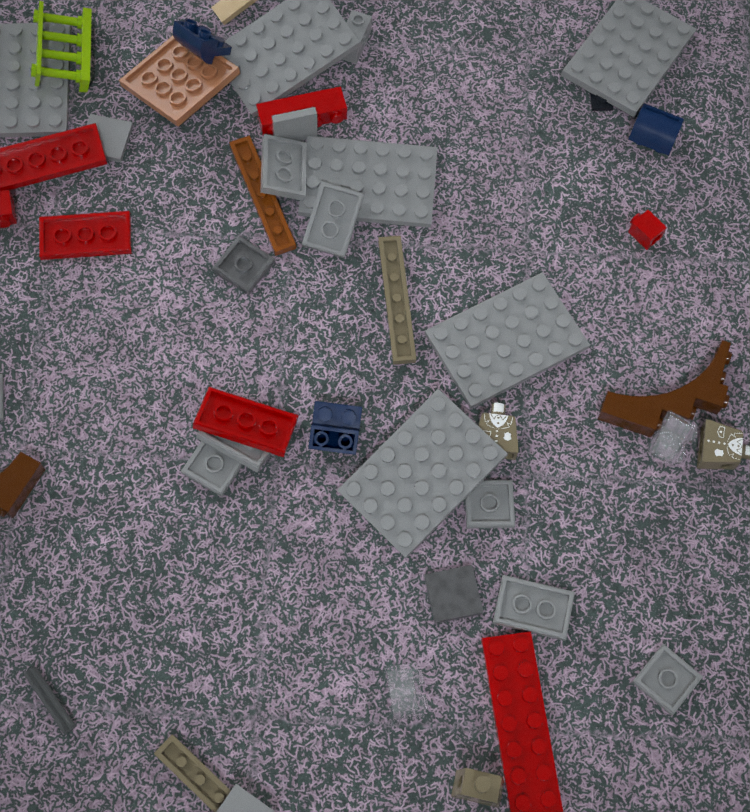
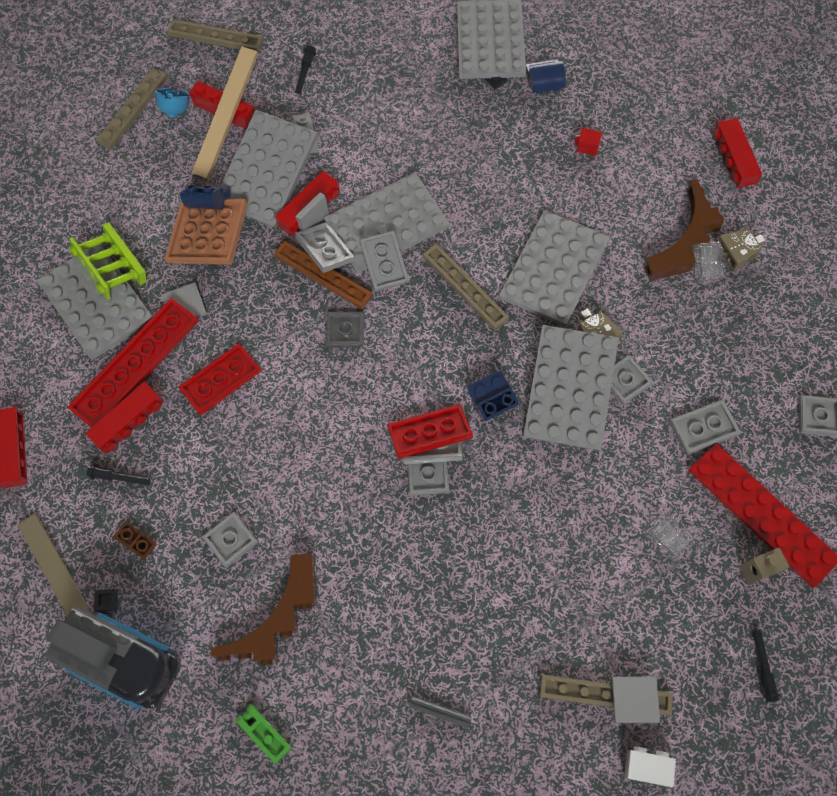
camera: 25 degrees left, 0 degrees up
flat silver tile [424,565,484,624] -> none

